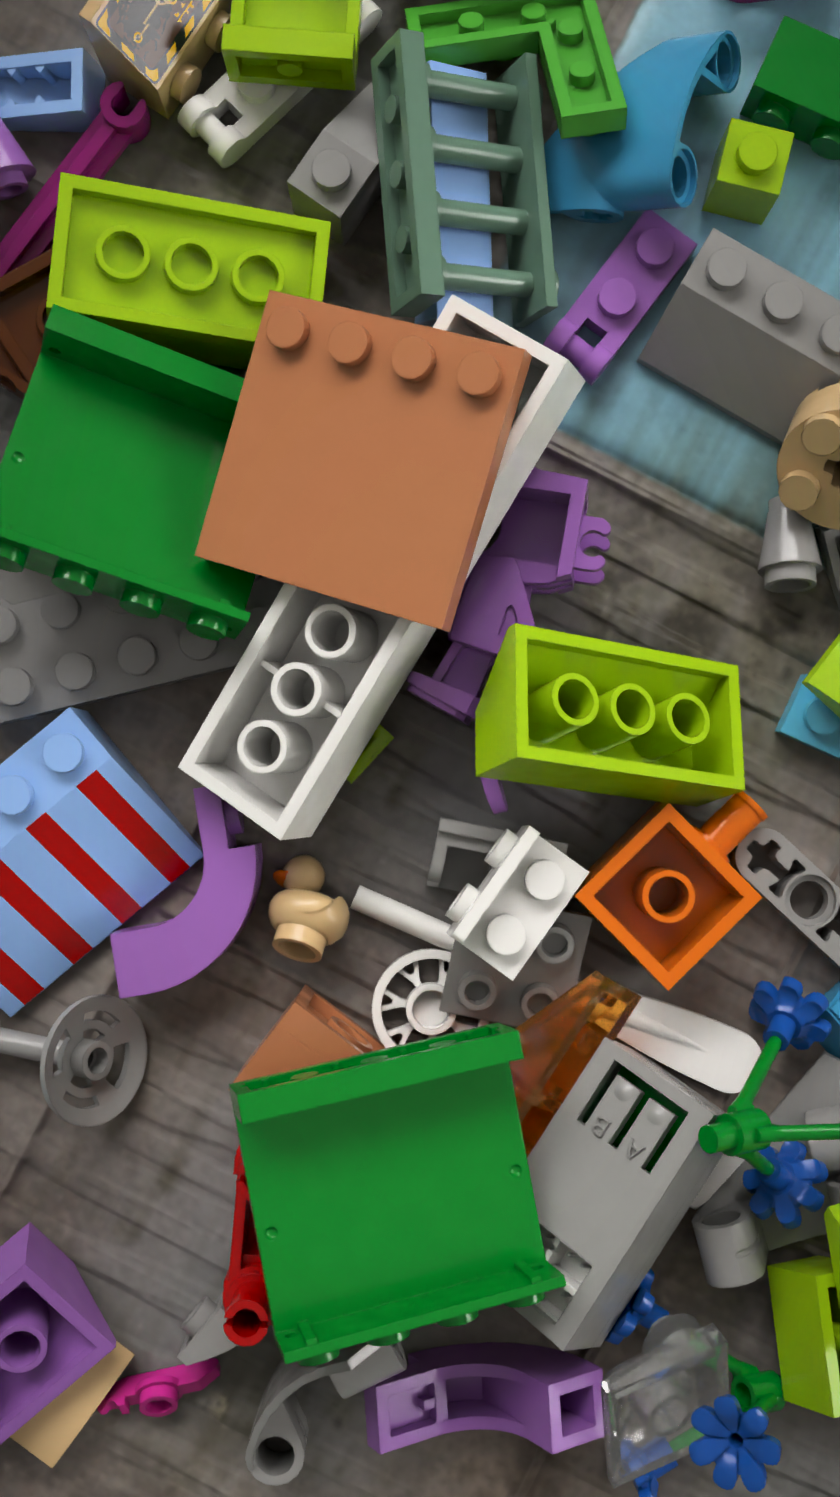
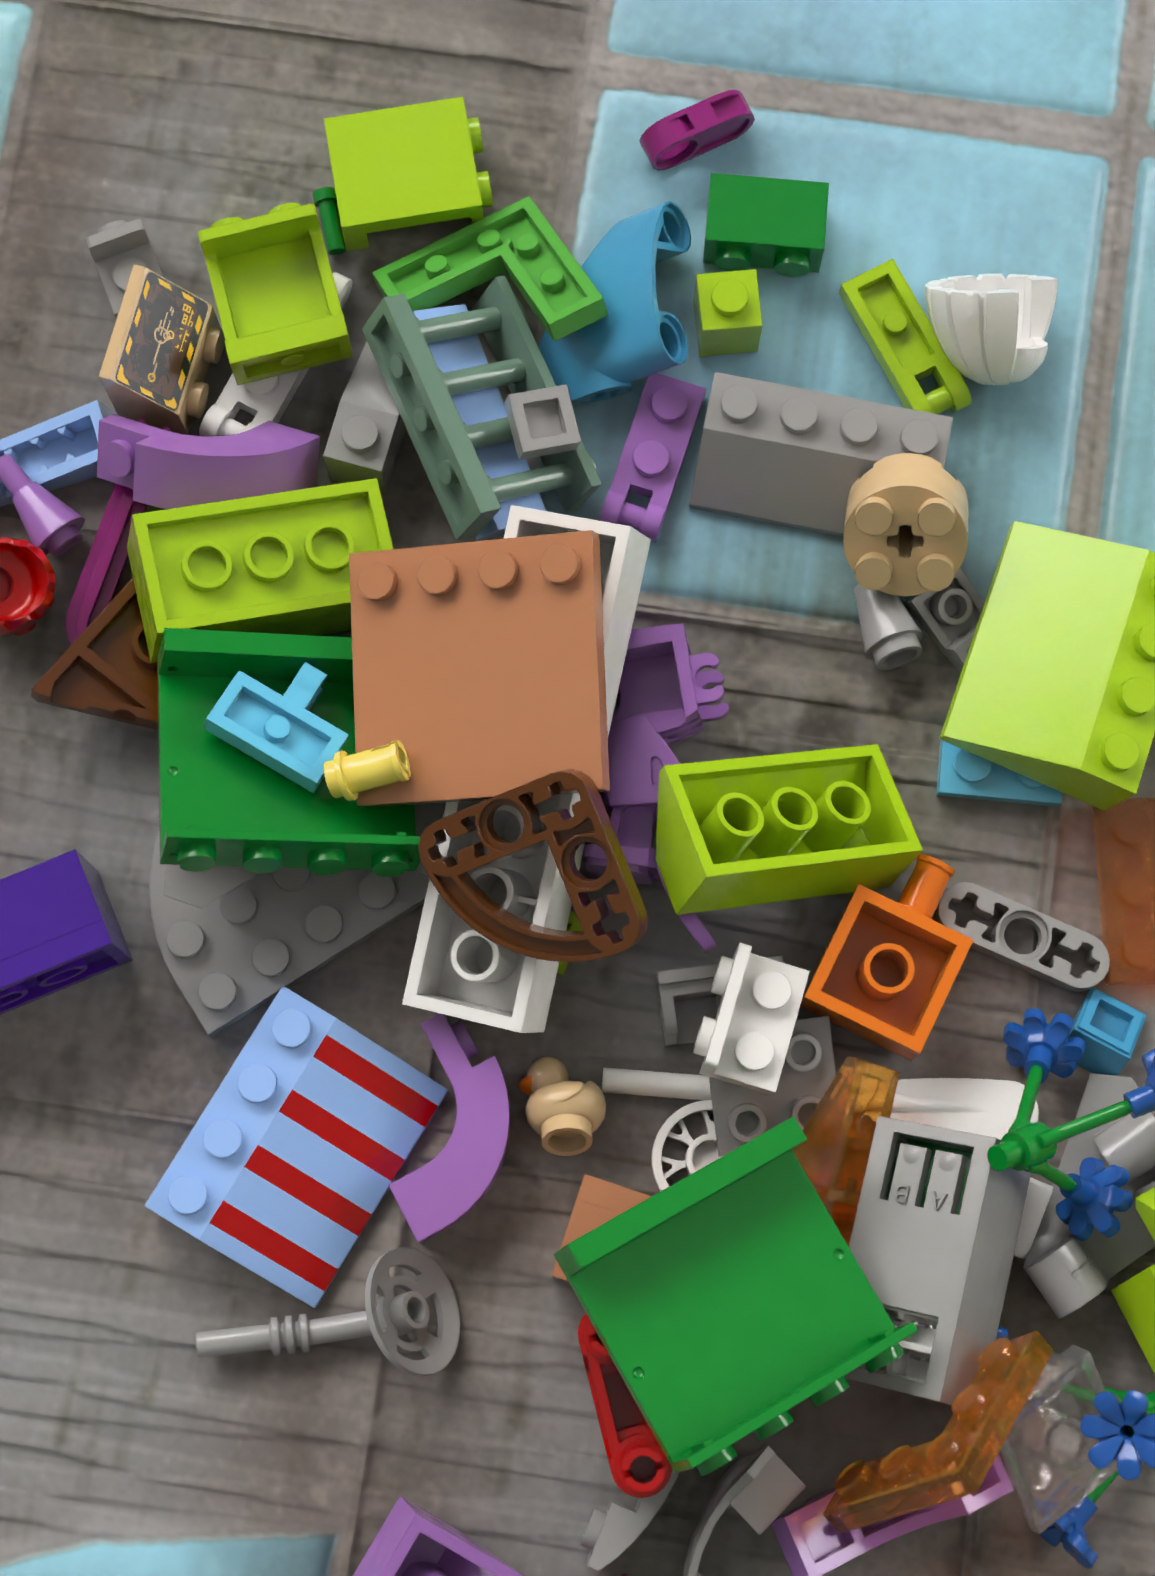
camera: 20 degrees left, 10 degrees down
none -> medium lavender arch [97,414,320,509]
none -> medium azure plate [204,662,349,793]
none -> light yellow pin [324,740,411,802]
none -> reddish brown beam [418,769,648,962]
none -> light grey plate [504,384,582,460]
none -> clear orange plate [822,1331,1053,1534]

